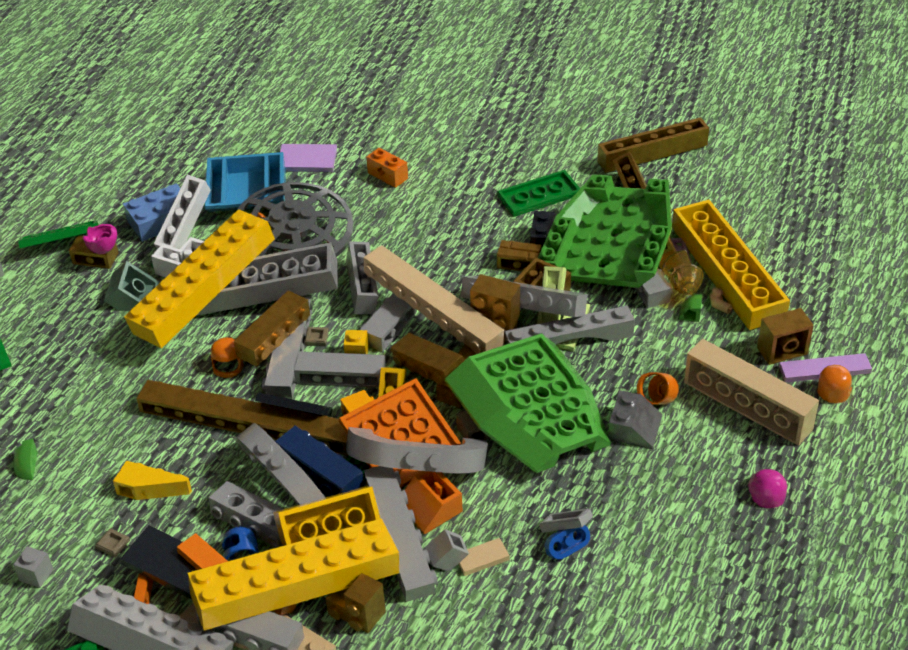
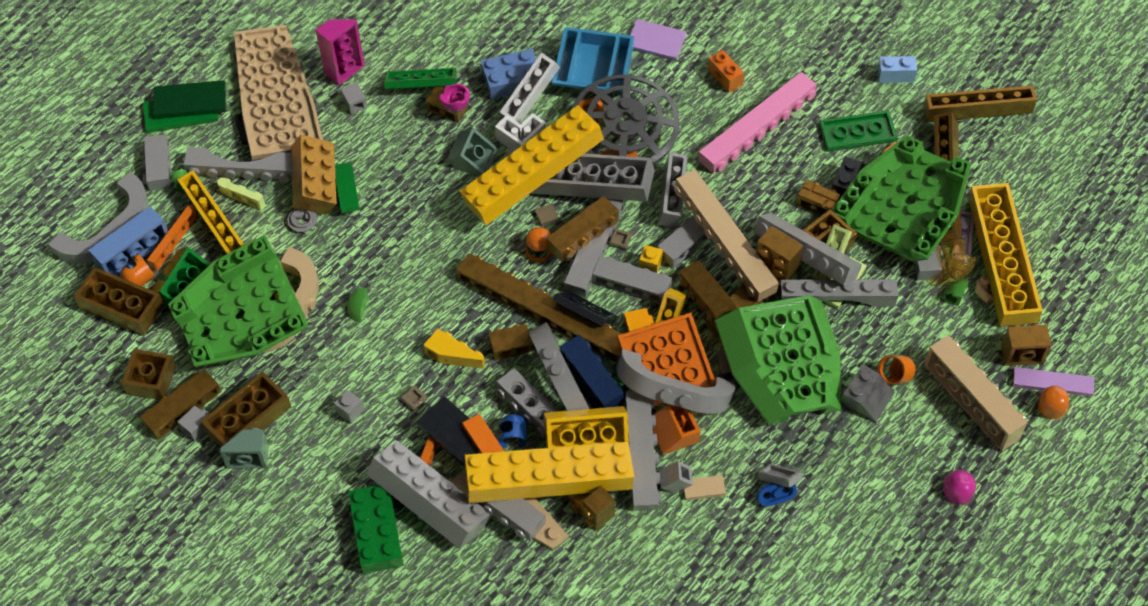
camera: 15 degrees right, 15 degrees up
none -> pearl gold brick [489,324,533,361]
none -> dark tan tile [535,204,559,227]
none -> bright pink brick [698,72,817,174]
none -> light blue brick [877,56,917,83]

